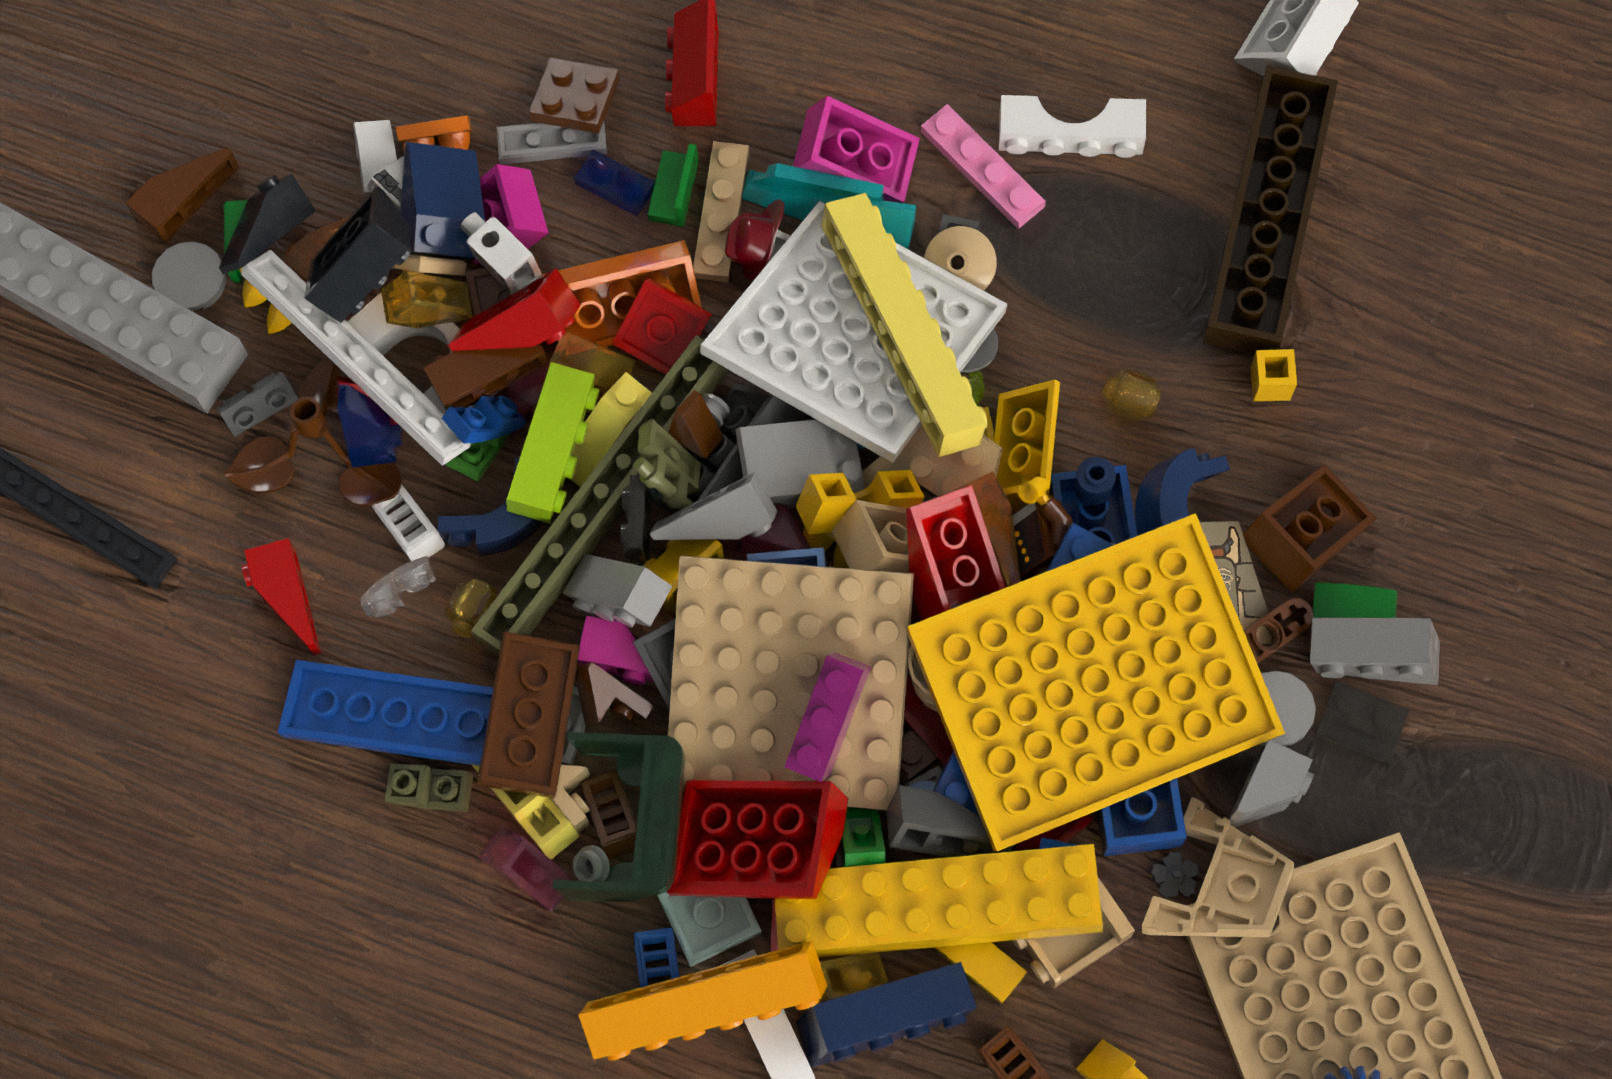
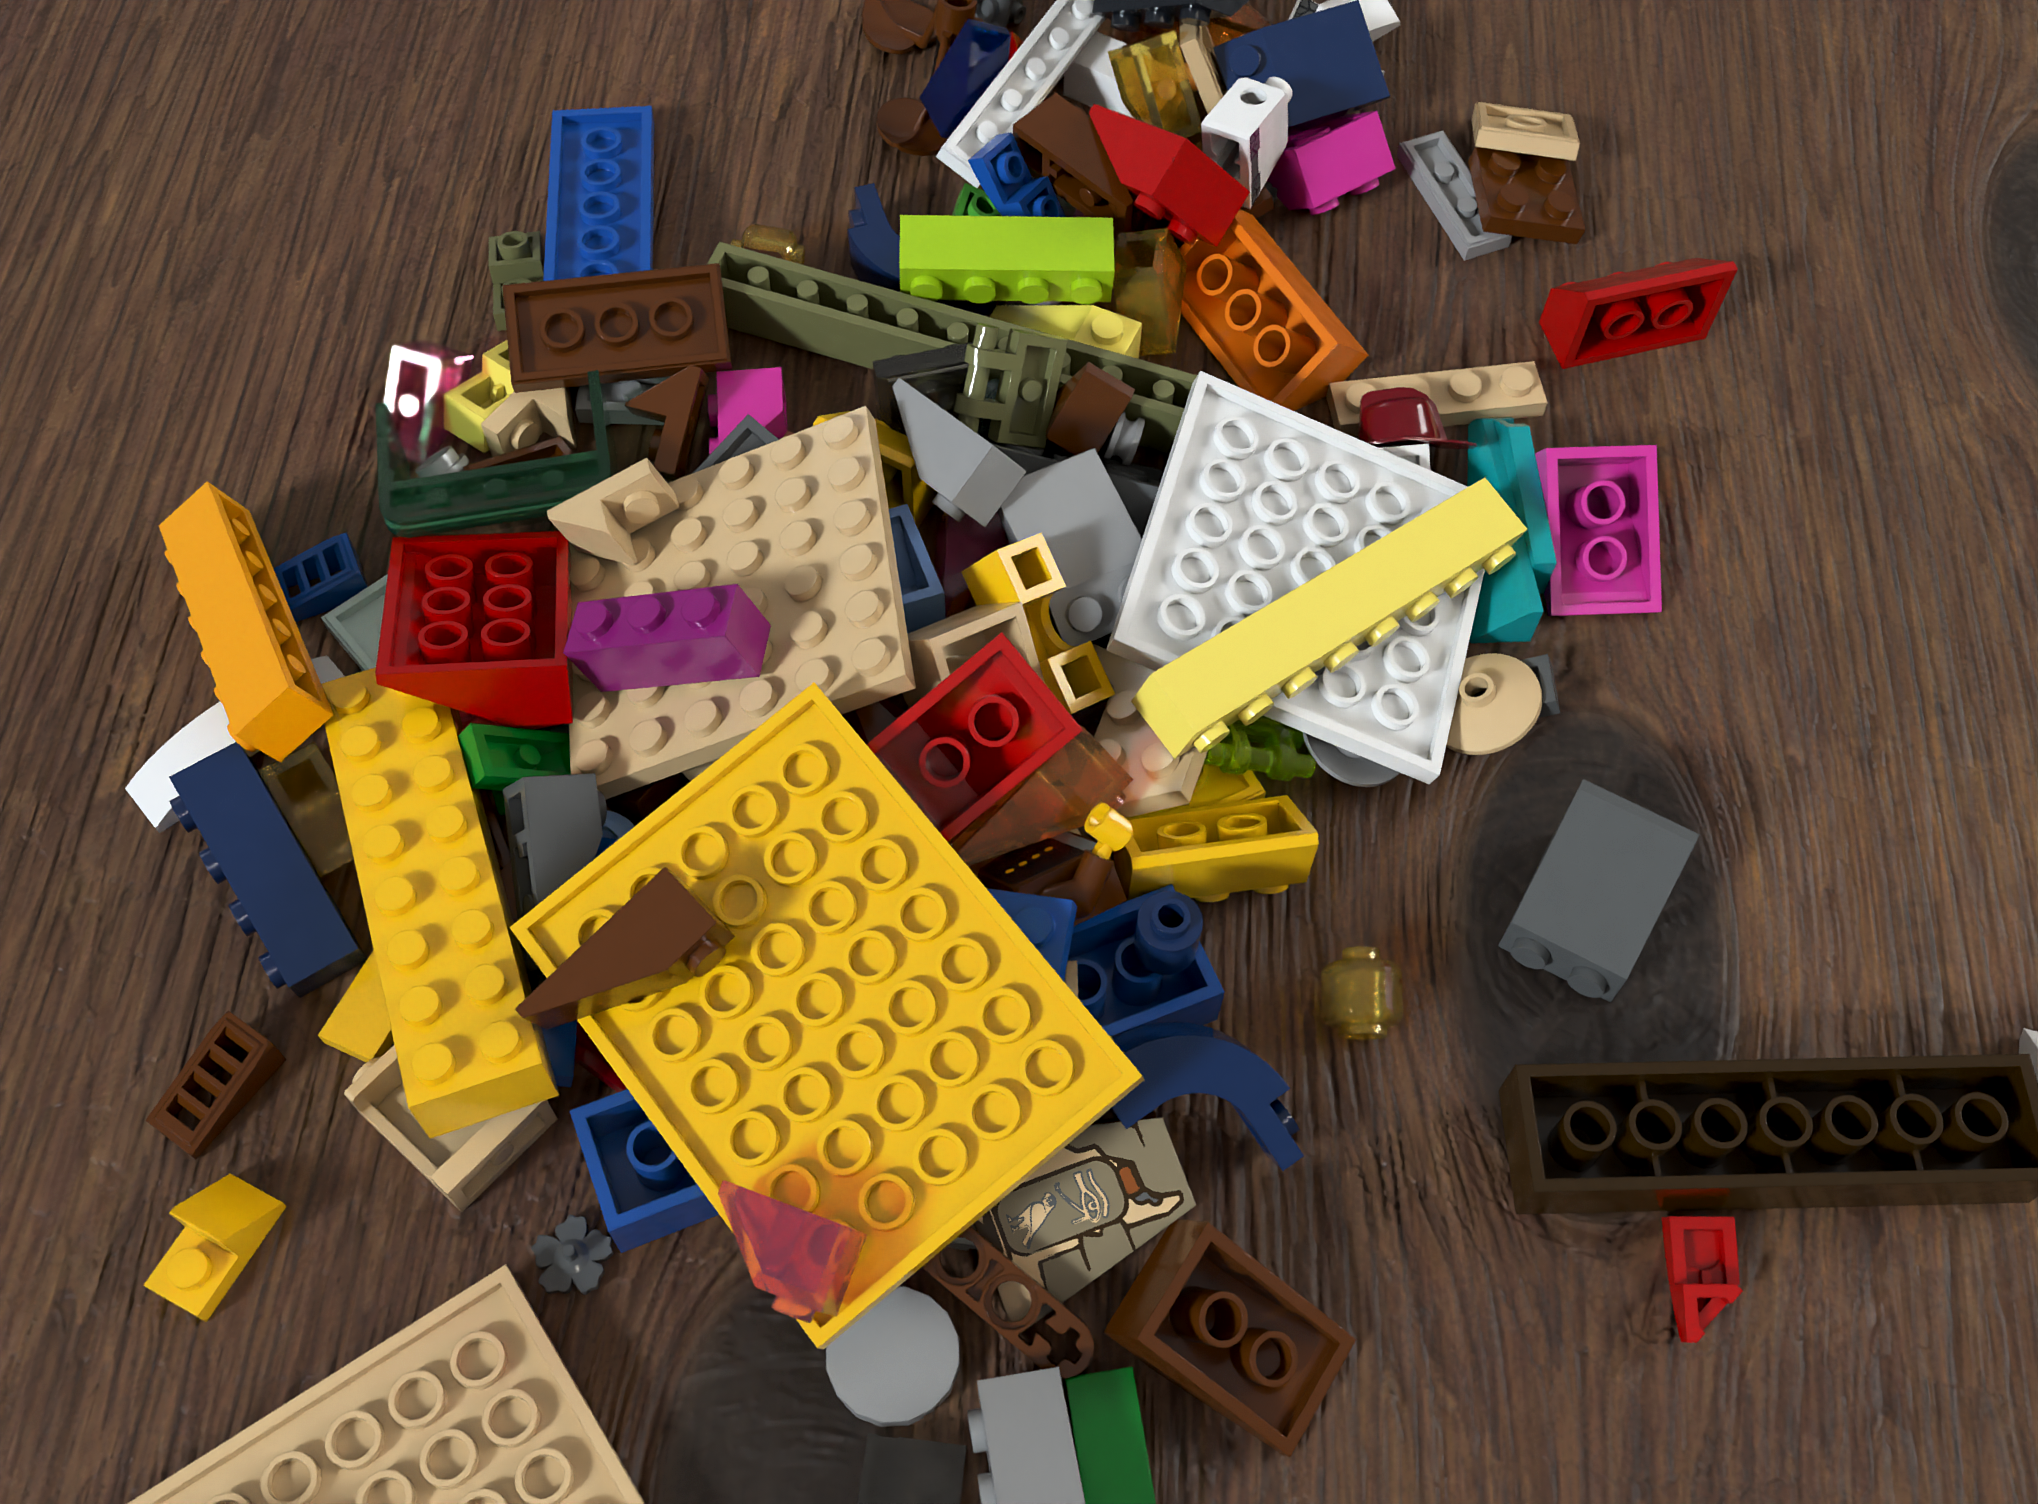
camera: 70 degrees right, 10 degrees down
red slope [241,538,322,656] -> none
clear slope [359,556,437,617] -> none
white slope [371,484,445,566] -> none
orange tile [396,115,472,152] -> none
light grey brick [563,554,672,627] -> none
clear blue tile [574,150,655,216] -> none
red plate [612,278,713,374] -> none
green panel [648,143,699,227] -> none
bright pink plate [921,104,1046,229] -> none
white arch [999,95,1146,158] -> none
tan wing [1142,797,1294,937] -> none
light grey slope [1229,739,1314,827] -> none
yellow brick [1250,349,1297,402] -> none
none -> reddish brown slope [515,867,735,1030]
none -> tan slope [547,458,679,565]
none -> clear pink slope [718,1180,867,1323]
none -> tan tile [1472,102,1580,161]
none -> dark grey slope [1498,779,1700,1003]
none -> red slope [1661,1216,1743,1343]

